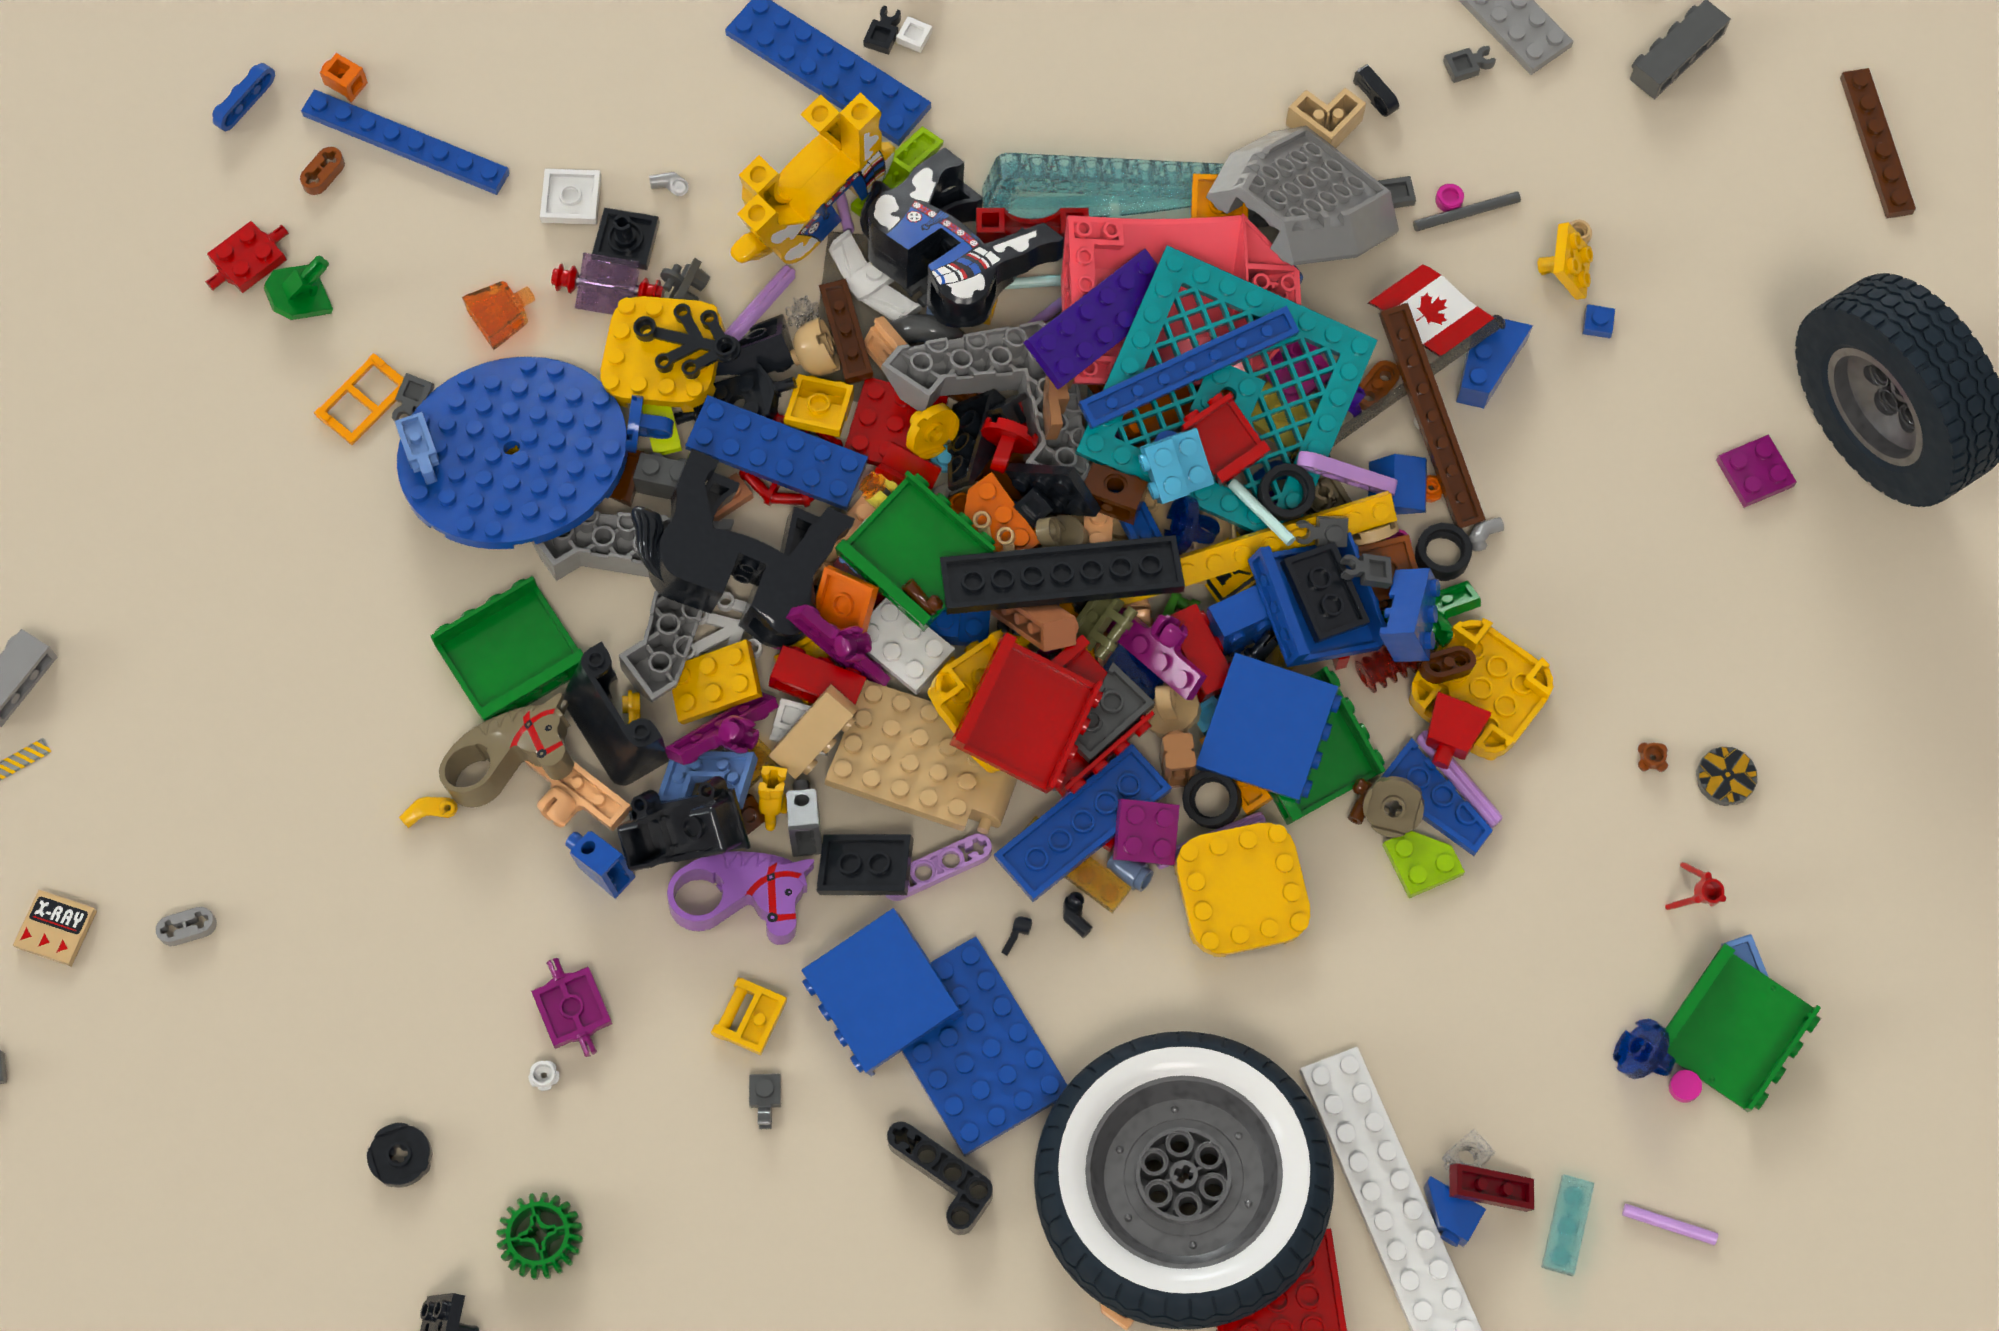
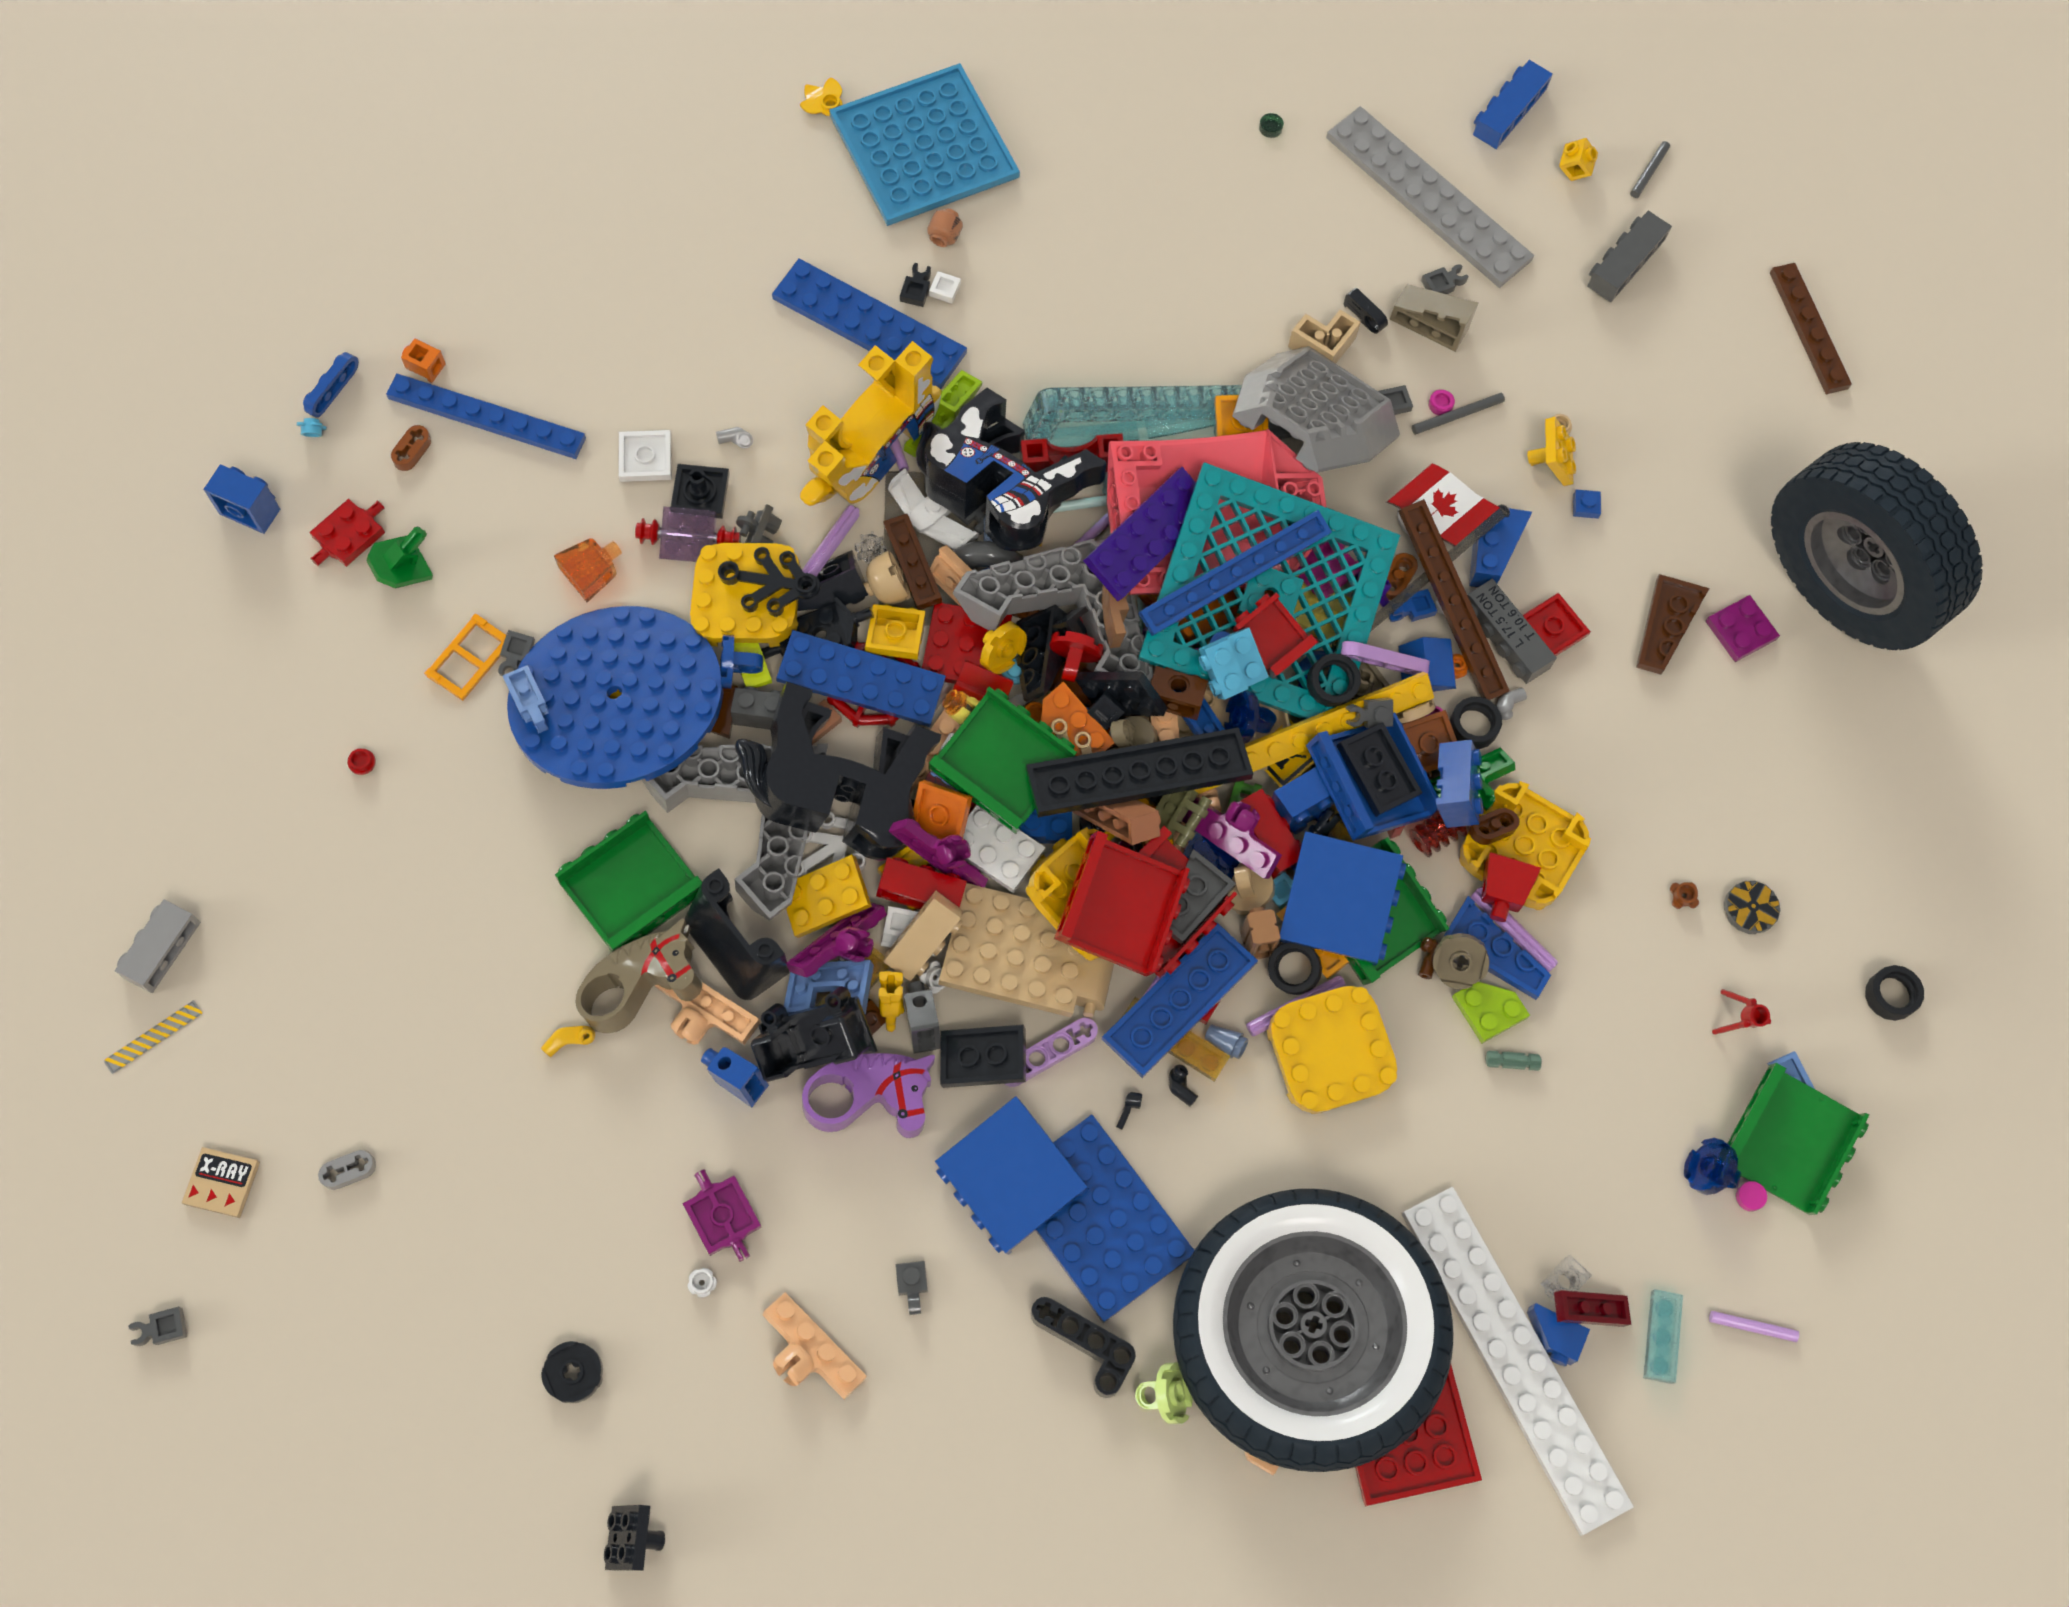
camera: 10 degrees left, 0 degrees up
green gear [496,1192,583,1280] -> none
yellow plate [622,690,641,724] -> none
yellow plate [711,977,787,1056] -> none
reddish brown arm [902,579,943,615] -> none
magenta plate [1113,799,1180,866] -> none
light aqua bar [1228,479,1296,546] -> none
dark grey plate [1340,553,1393,589] -> none
none -> blue brick [203,464,281,534]
none -> medium azure plate [297,418,326,437]
none -> red plate [347,748,376,775]
none -> light nougat plate [763,1292,867,1400]
none -> white plate [919,961,946,994]
none -> yellowish green tile [1135,1362,1193,1424]
none -> blue plate [1387,589,1438,622]
none -> dark tan wedge [1390,284,1479,352]
none -> dark grey brick [1467,579,1557,684]
none -> sand green axle [1485,1051,1542,1071]
none -> red plate [1523,592,1591,656]
none -> reddish brown wing [1636,574,1710,675]
none -> black tyre [1865,965,1924,1021]

